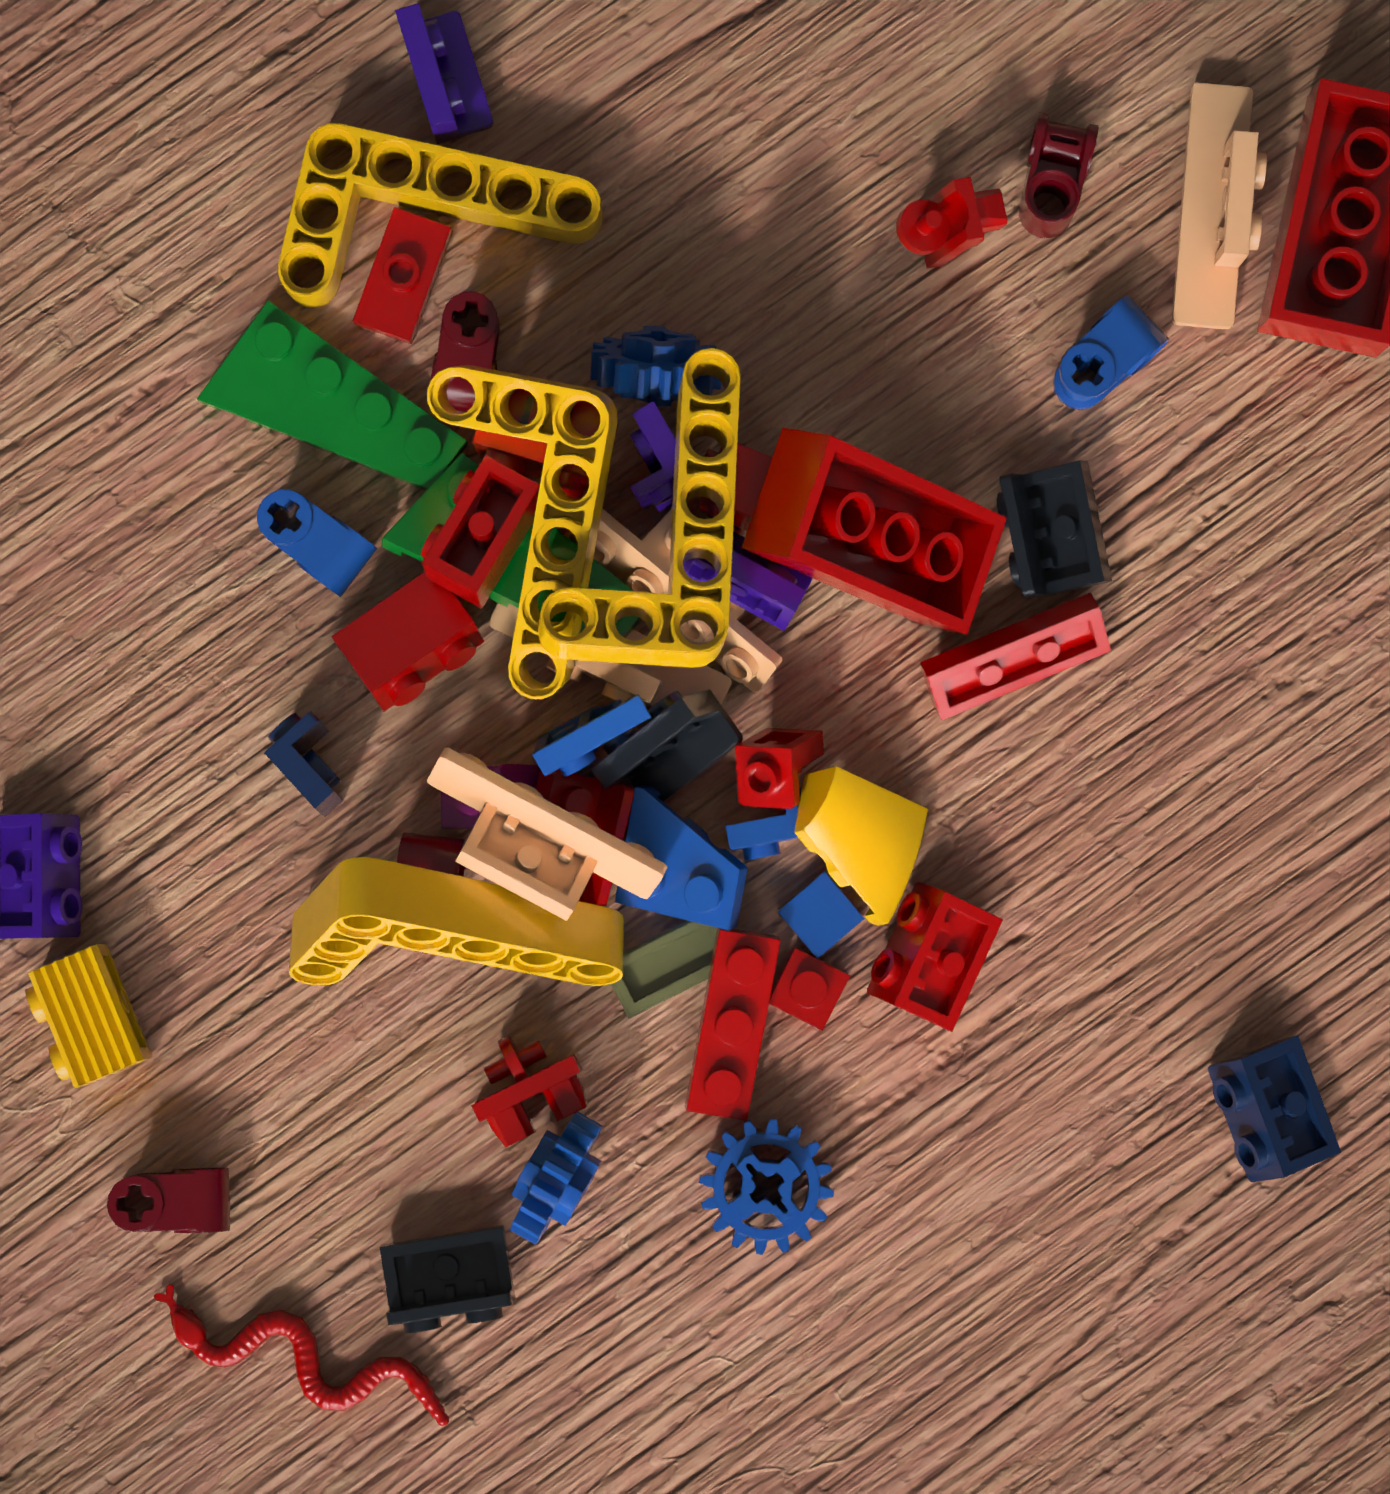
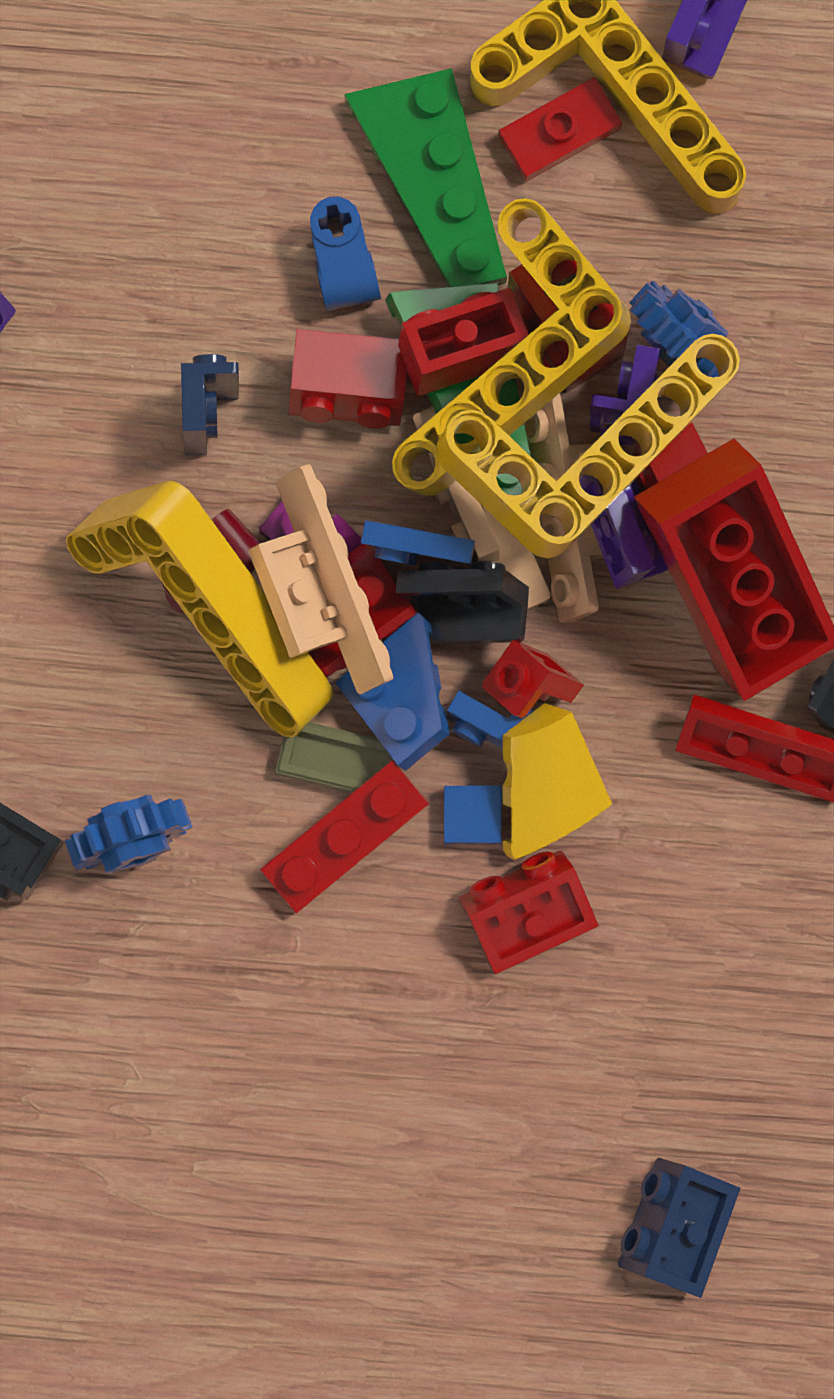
camera: 35 degrees right, 5 degrees down
dark red piece [430,291,500,412] -> none
red hips [471,1035,587,1147] -> none
blue gear [699,1118,834,1255] -> none
red plate [769,948,850,1031] -> none

